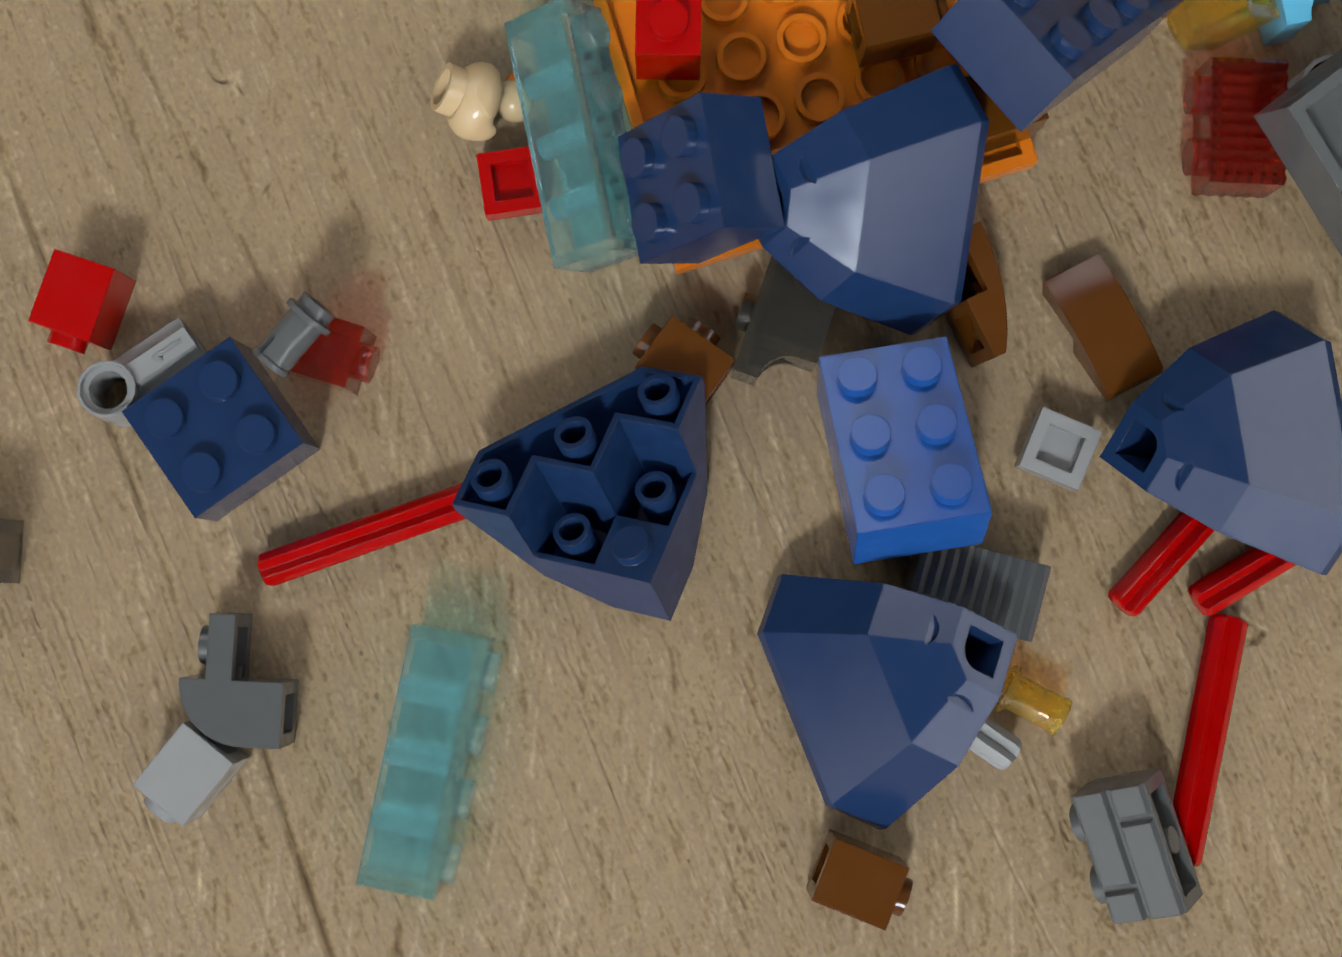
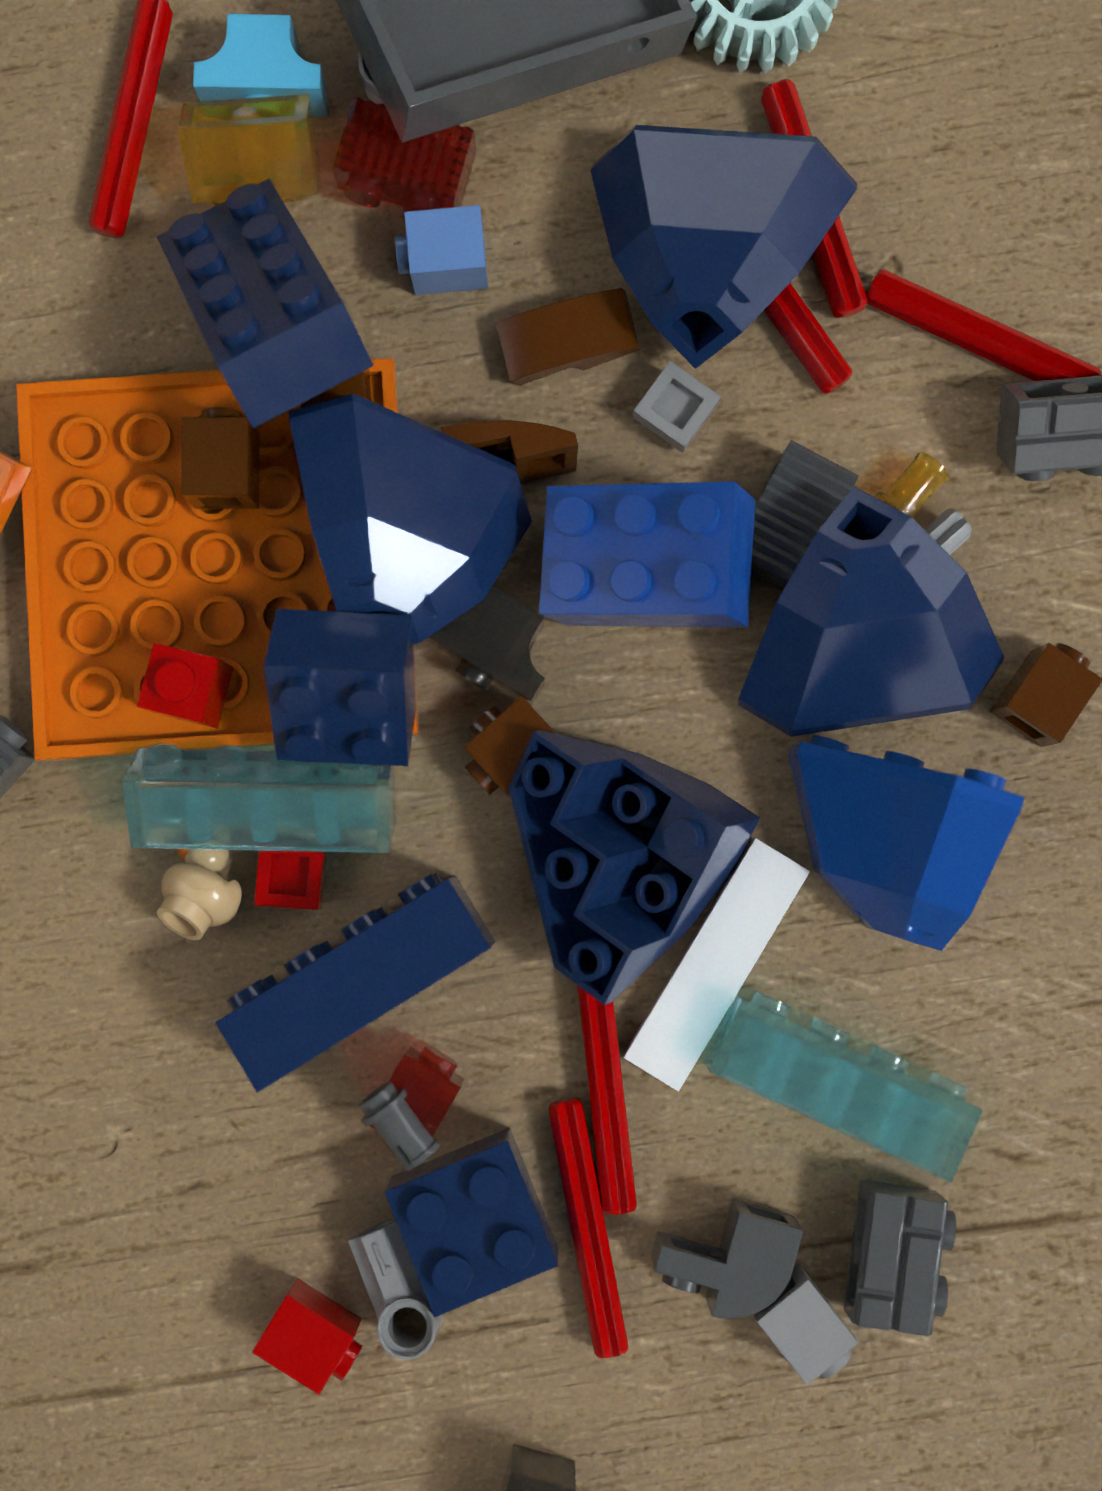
camera: 75 degrees left, 0 degrees up
none -> dark blue brick [215,873,495,1093]
none -> medium blue brick [395,205,488,295]
none -> red axle [548,1098,629,1358]
none -> white tile [623,838,810,1092]
none -> blue brick [788,735,1025,951]
none -> dark grey brick [844,1179,956,1336]

